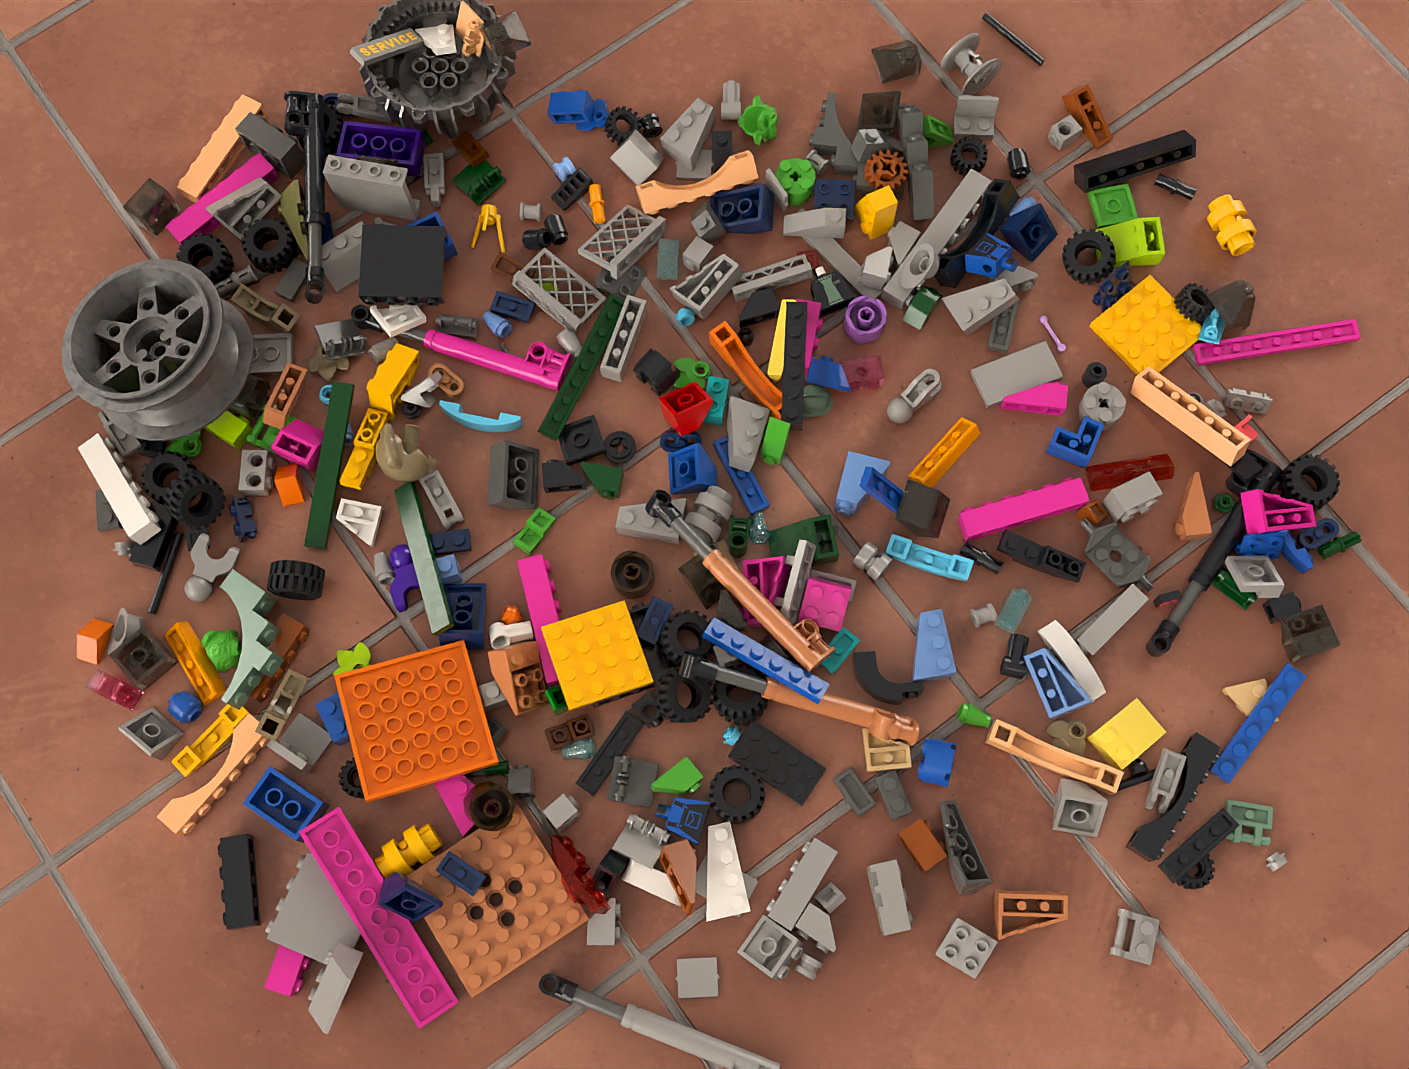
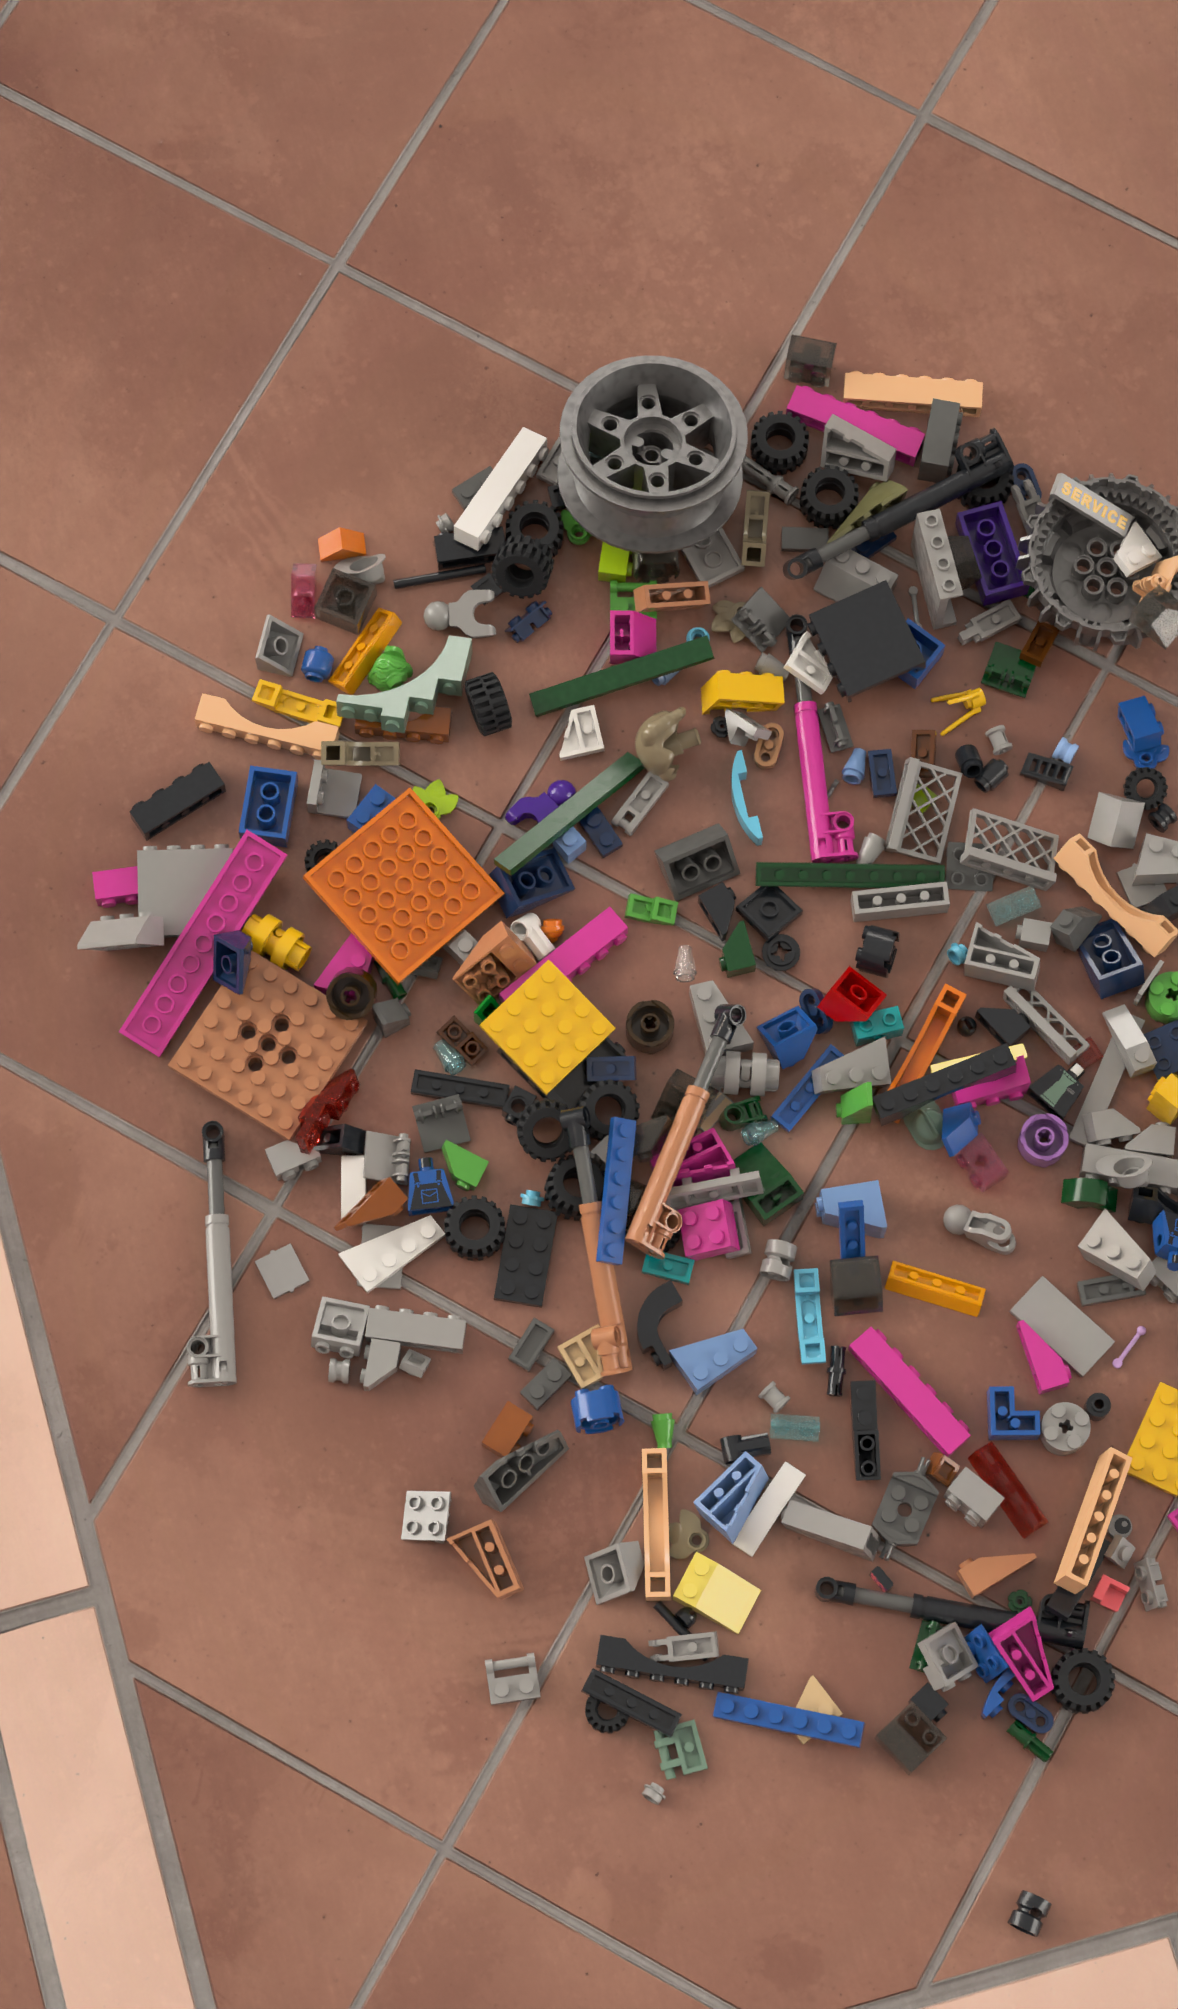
camera: 60 degrees right, 0 degrees up
light grey brick [239,450,275,496] -> none
orange slope [274,464,305,507] -> none
yellow slope [340,408,389,490] -> none
light grey cone [373,552,396,585] -> none
dark blue plate [436,851,487,897] -> none
light grey brick [542,794,581,833] -> none
light orange axle [589,184,605,224] -> none
bright green plate [673,357,711,389] -> none
light grey wedge [866,859,913,936] -> none
none -> clear cone [673,945,697,982]

